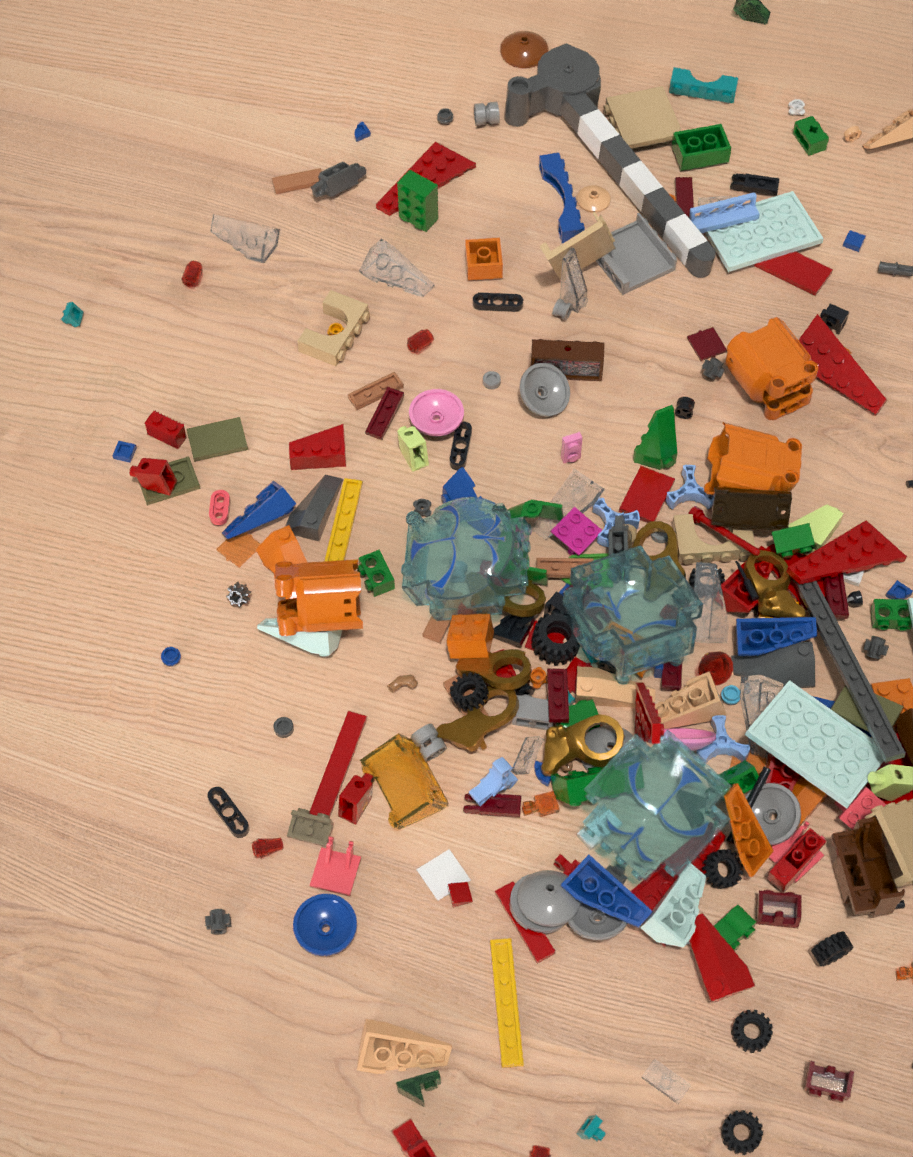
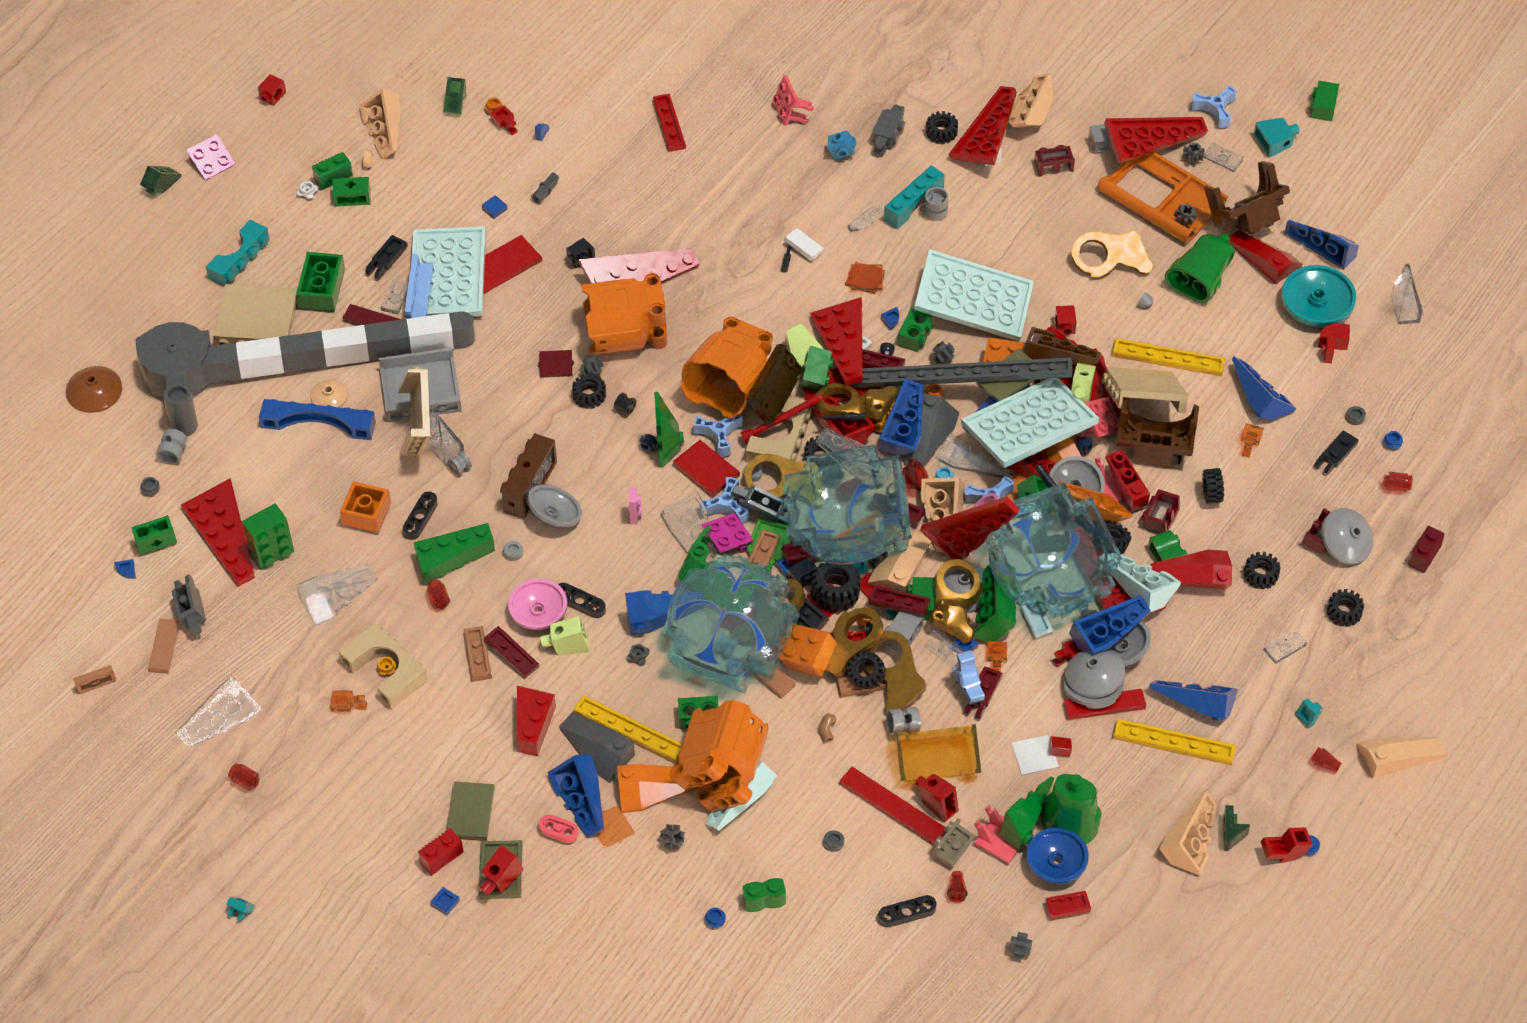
camera: 70 degrees left, 5 degrees down
none -> nougat tile [73,665,116,694]
none -> green brick [131,515,177,555]
none -> hinge [186,134,236,180]
none -> red brick [258,74,286,106]
none -> green brick [312,152,353,190]
none -> clear orange plate [330,690,367,712]
none -> green wedge [413,523,495,586]
none -> black tyre [572,373,606,409]
none -> green brick [742,878,786,912]
none -> orange plate [925,384,943,397]
none -> green wedge [999,776,1054,850]
none -> green torso [1042,774,1102,844]
none -> red plate [1045,890,1091,920]
none -> dark blue plate [1076,436,1093,455]
none -> blue wedge [1149,680,1238,721]
none -> light grey dish [1321,508,1374,565]

